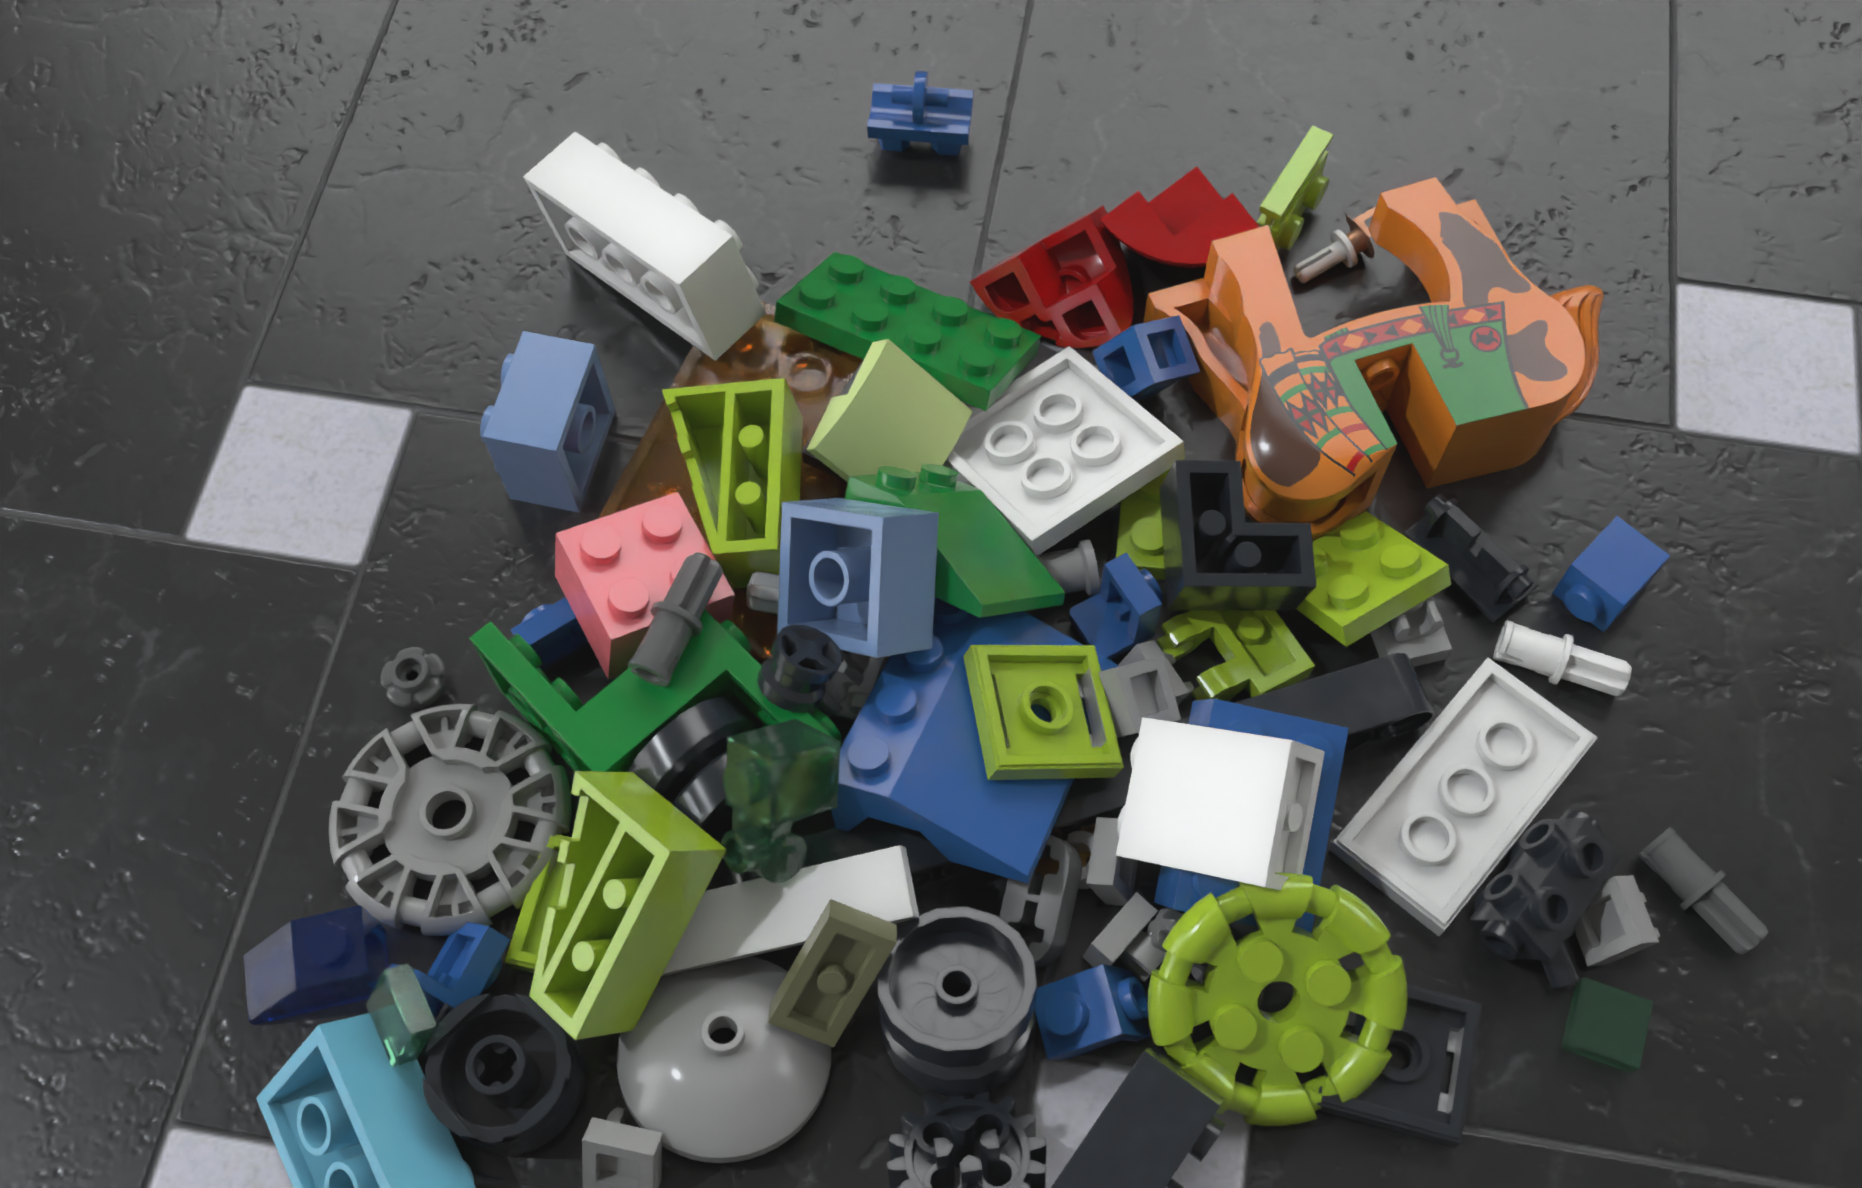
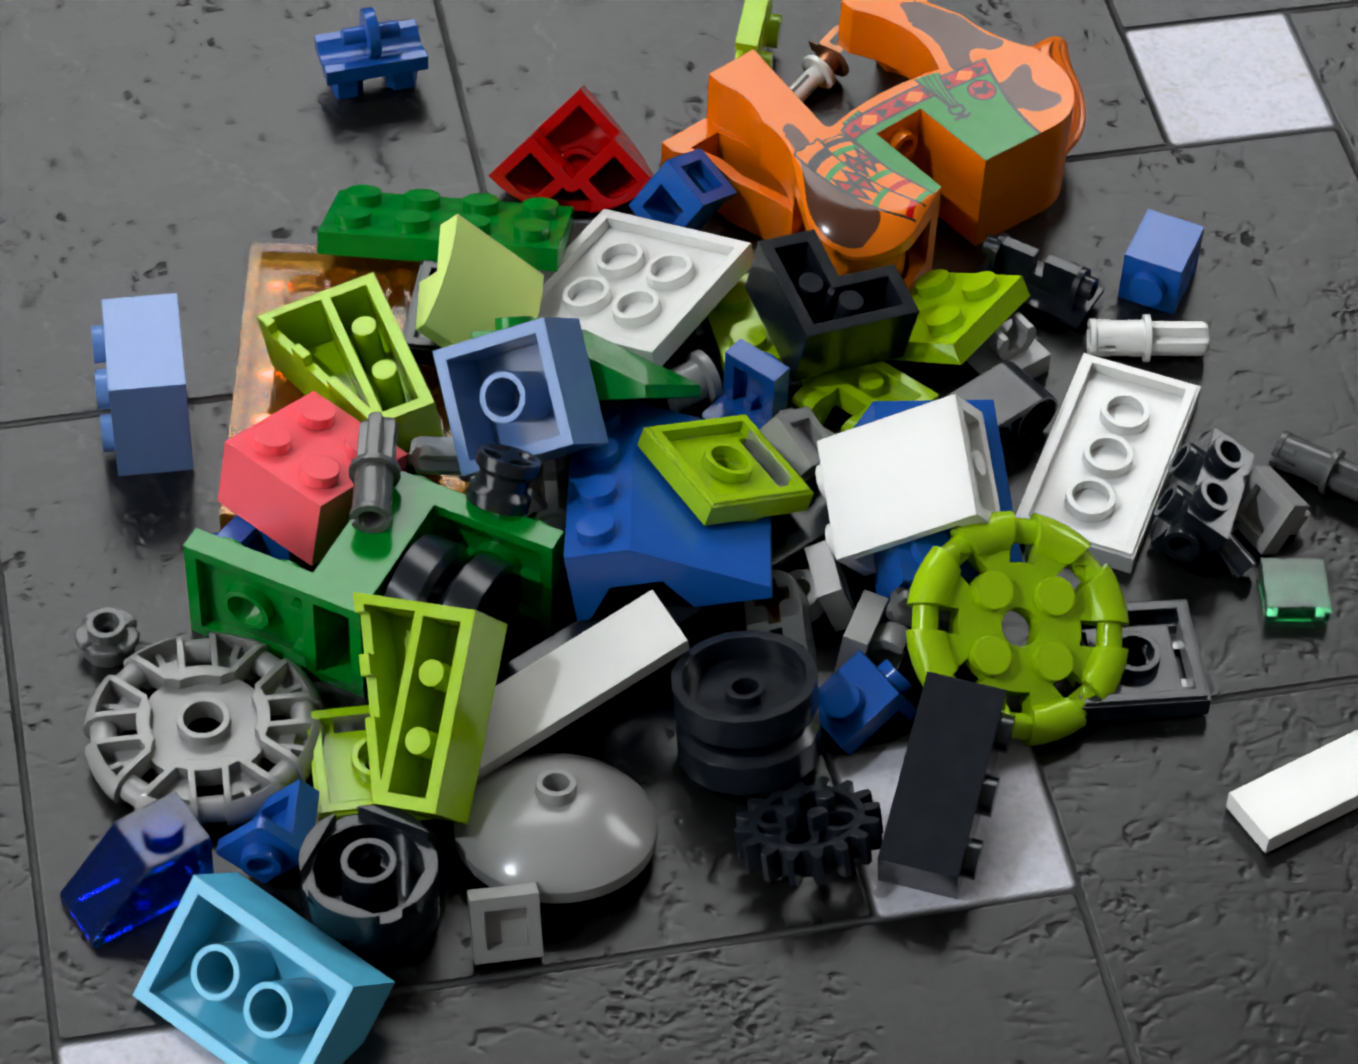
camera: 25 degrees left, 15 degrees down
clear green tile [366,963,436,1068] -> none
white brick [523,132,766,361] -> none
clear green brick [721,719,841,884] -> none
olive plate [768,899,897,1047] -> none
red brick [1100,166,1259,268] -> none

